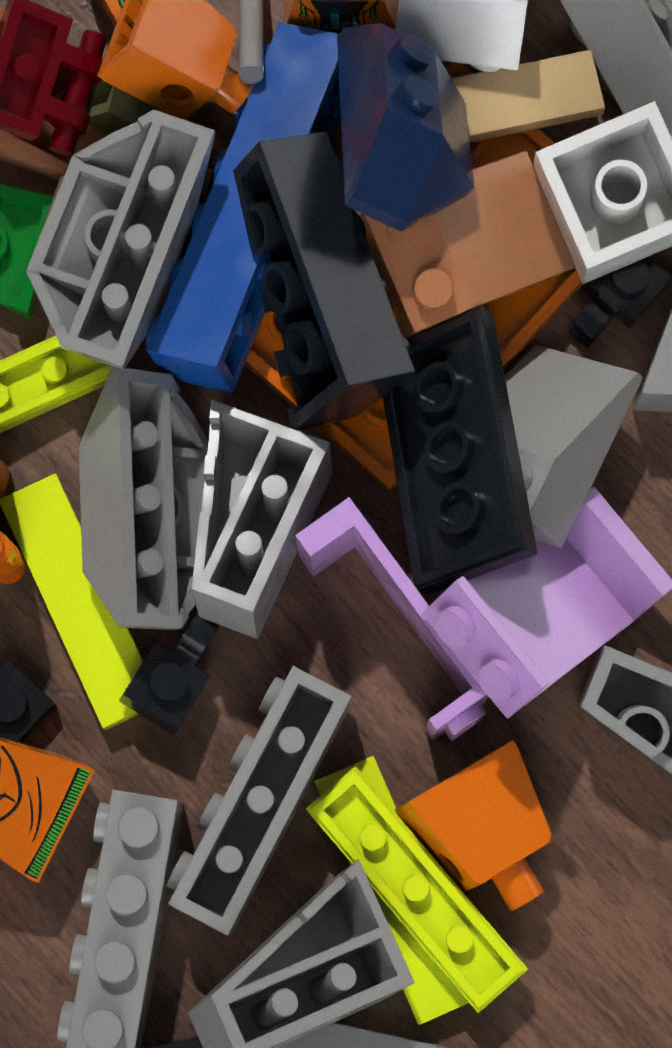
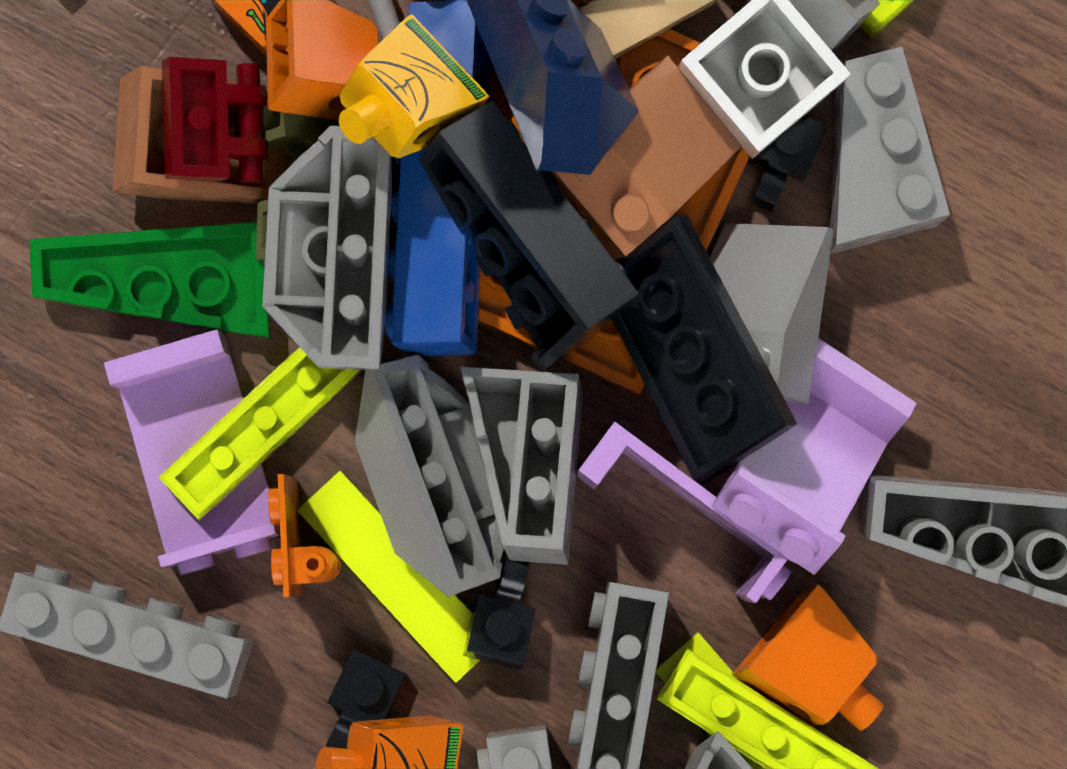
camera: 20 degrees left, 5 degrees up
none -> yellow torso [339,14,490,158]

